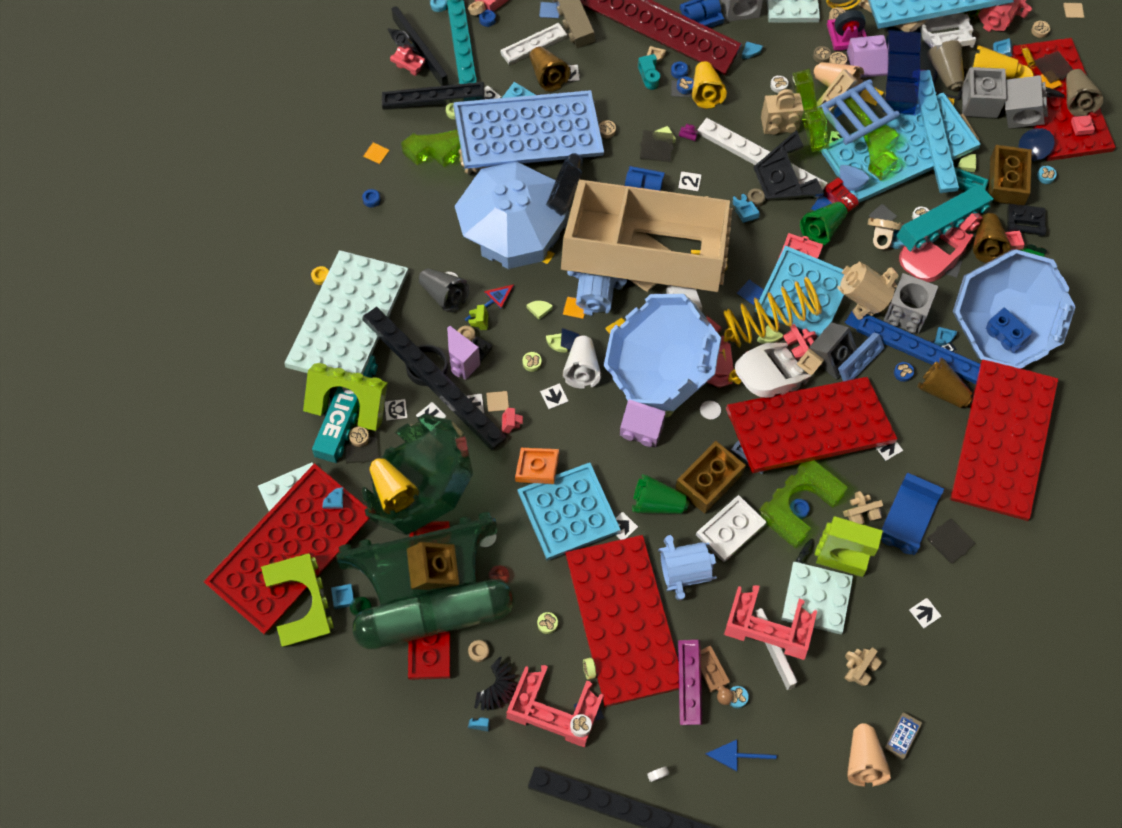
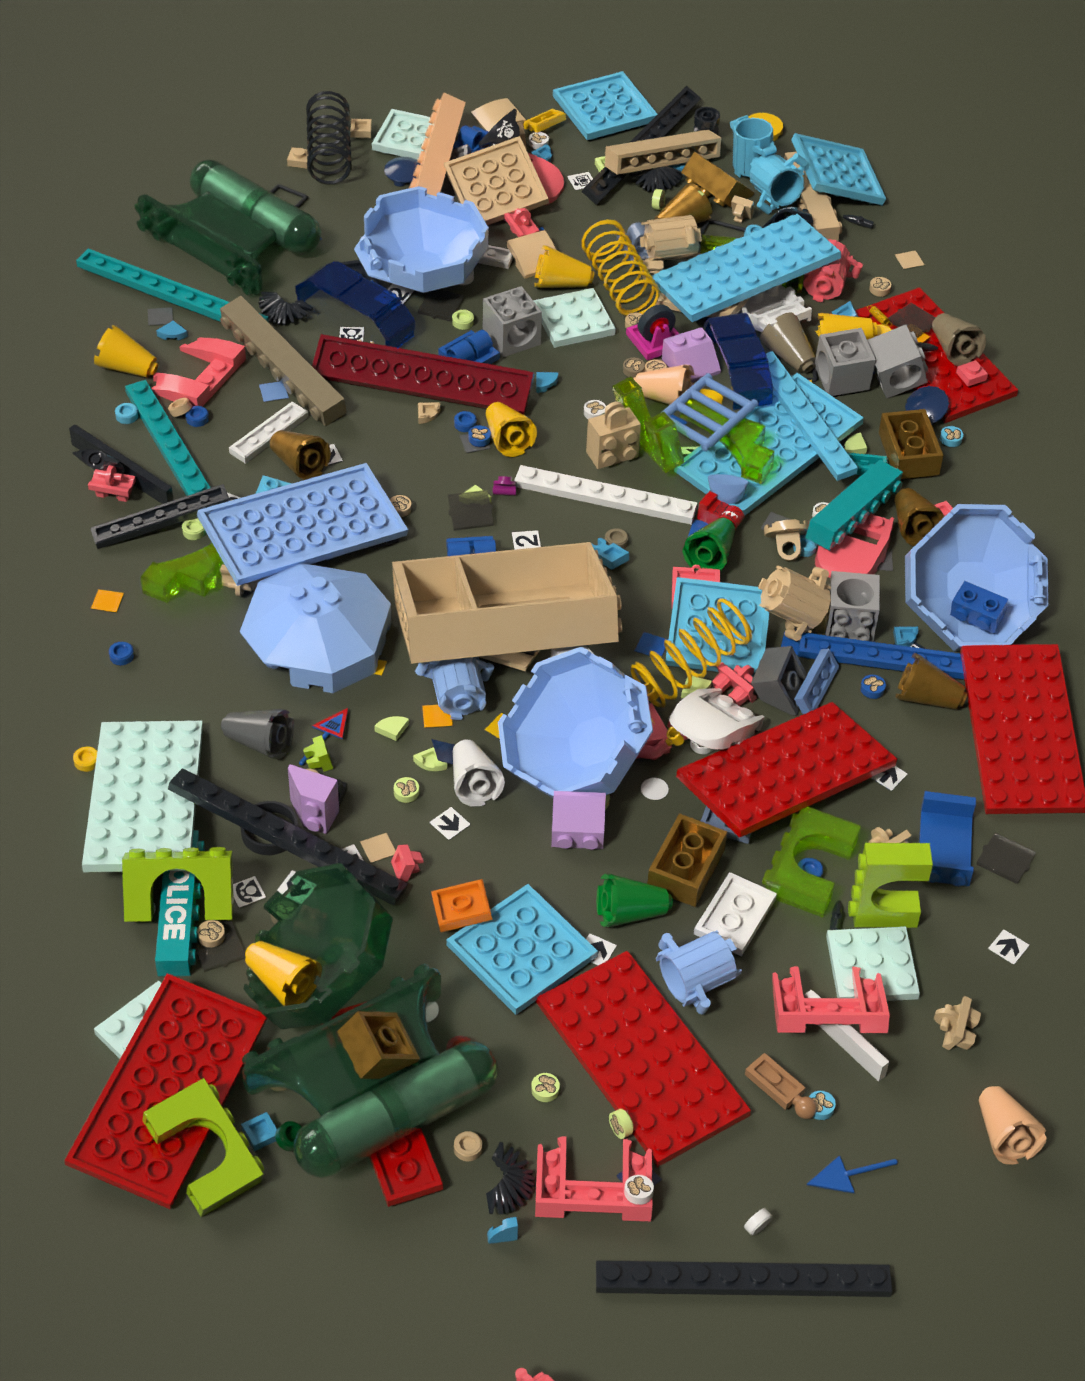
camera: 20 degrees left, 15 degrees down
dark azure tile [322,488,343,509] -> none
black piece [546,153,584,216] -> none
teal leg [638,54,660,90] -> none
magenta plate [678,640,702,725] -> none
black wing [753,130,824,200] -> none
tan plate [797,348,824,376] -> none
tan plate [815,69,857,118] -> none
tile [884,712,922,760] -> none
coral plate [959,213,983,231] -> none
black plate [1007,204,1046,237] -> none

